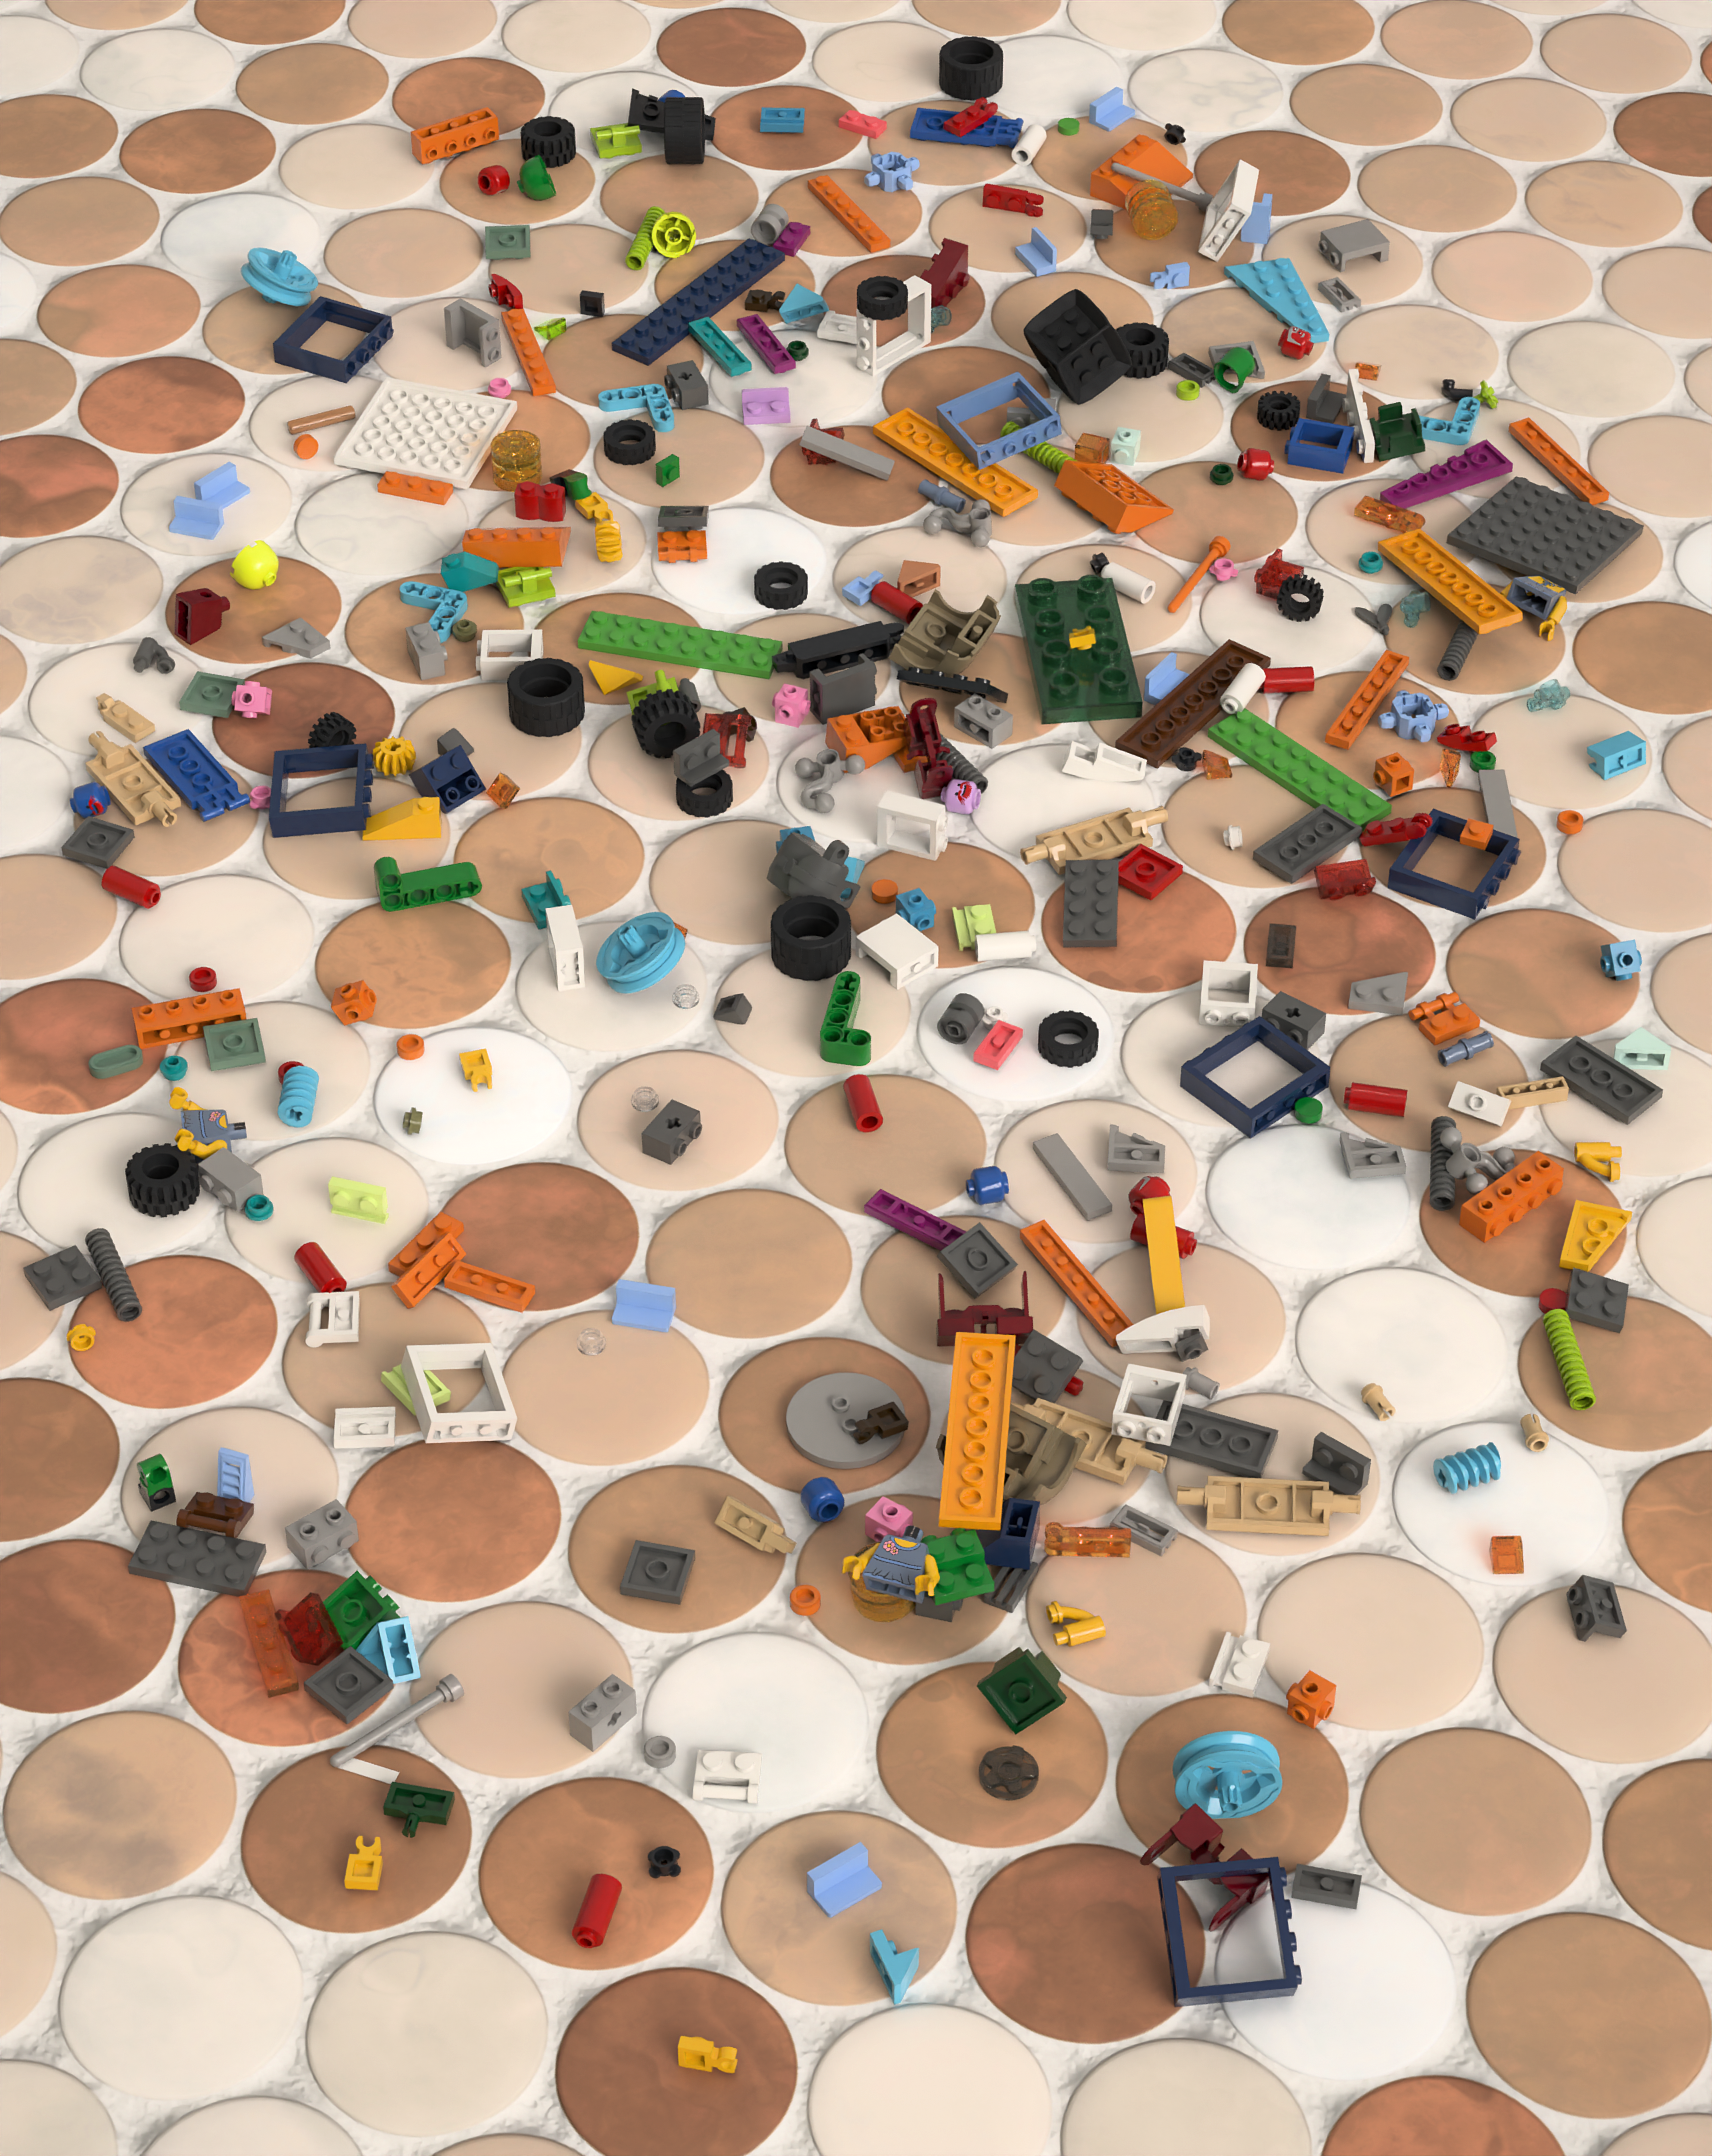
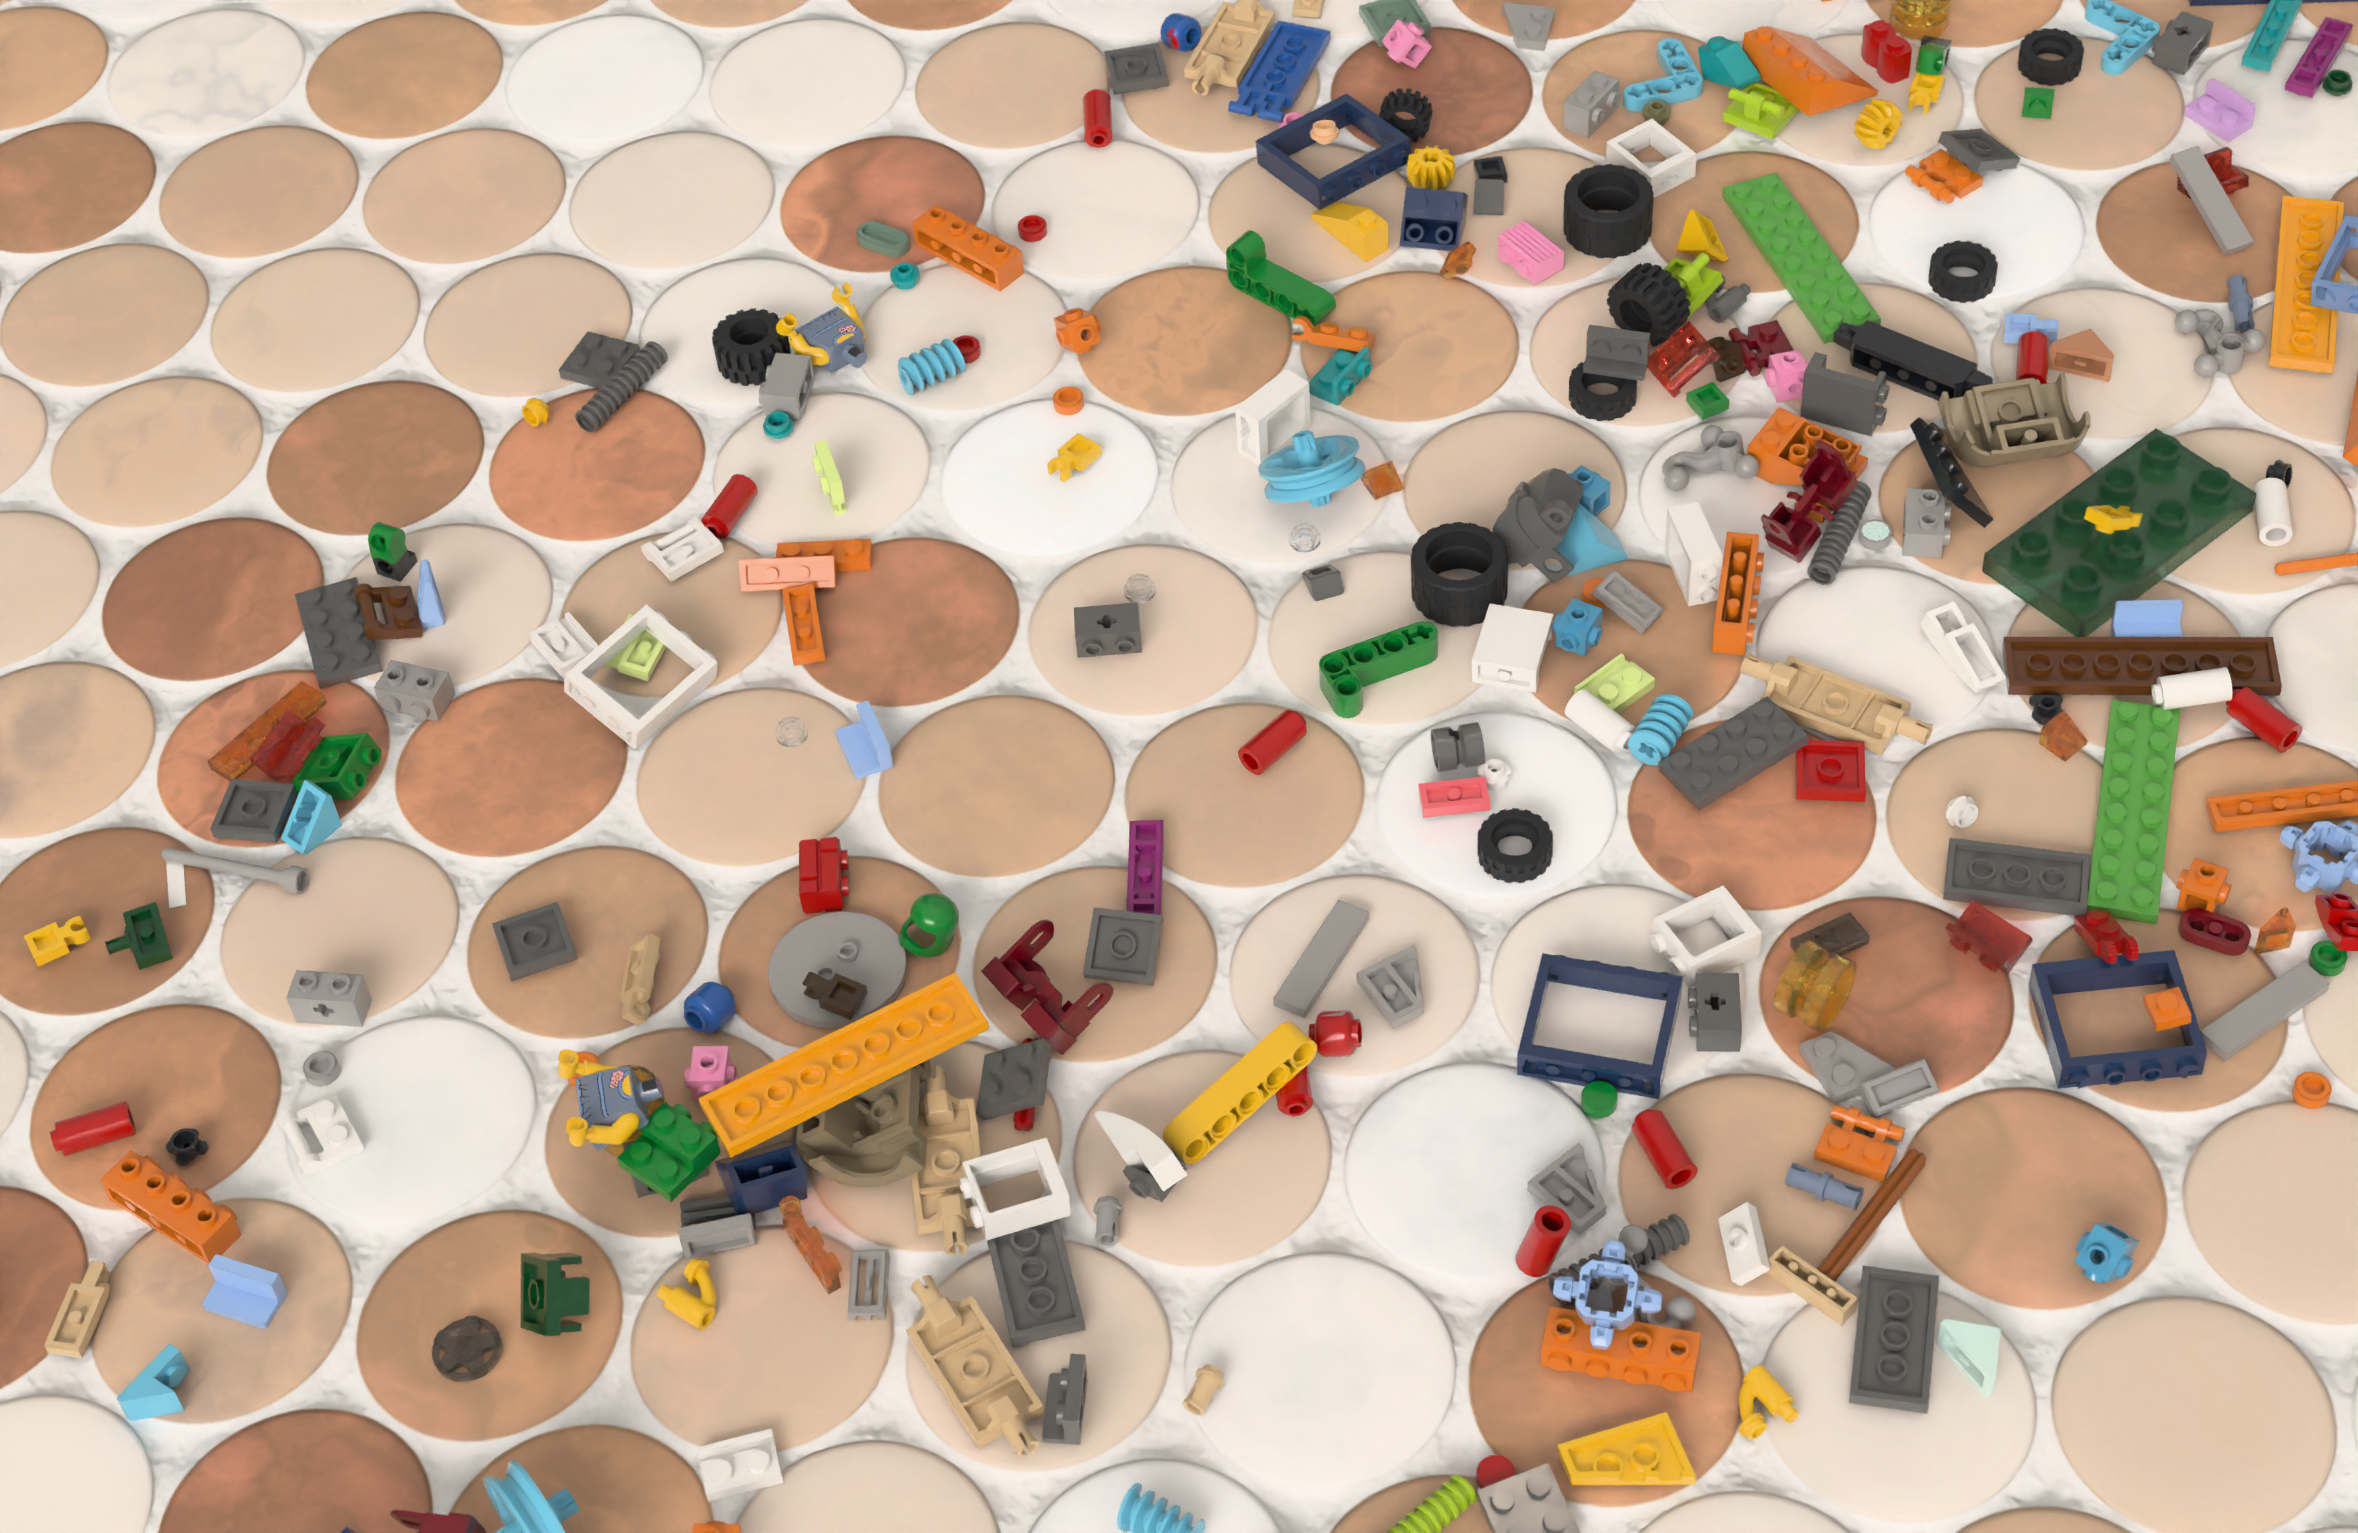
camera: 60 degrees right, 5 degrees up
sand green plate [203,1018,266,1071] -> none
olive plate [402,1107,423,1135] -> none
lavender head [941,779,981,815] -> none
blue head [966,1166,1009,1205] -> none
orange plate [1020,1220,1134,1347] -> none
none -> tan hinge [44,1261,111,1358]
none -> orange brick [100,1150,241,1264]
none -> light grey tile [678,1213,757,1259]
none -> red brick [799,837,850,914]
none -> green helmet [898,893,959,957]
none -> orange plate [1291,316,1376,352]
none -> light nougat plate [1310,120,1339,144]
none -> black tile [1473,156,1507,183]
none -> bright pink brick [1497,220,1564,285]
none -> red brick [1515,1205,1571,1277]
none -> light blue piece [1553,1240,1663,1350]
none -> light grey plate [1592,570,1664,635]
none -> medium azure piece [1628,694,1694,766]
none -> green plate [1686,382,1730,420]
none -> orange brick [1712,532,1764,655]
none -> dark red plate [1728,320,1794,377]
none -> clear yellow wheel [1773,940,1857,1032]
none -> dark orange axle [1817,1149,1926,1282]
none -> light grey tile [1857,1058,1940,1118]
none -> tile [1859,519,1892,550]
none -> dark red plate [2178,908,2251,956]

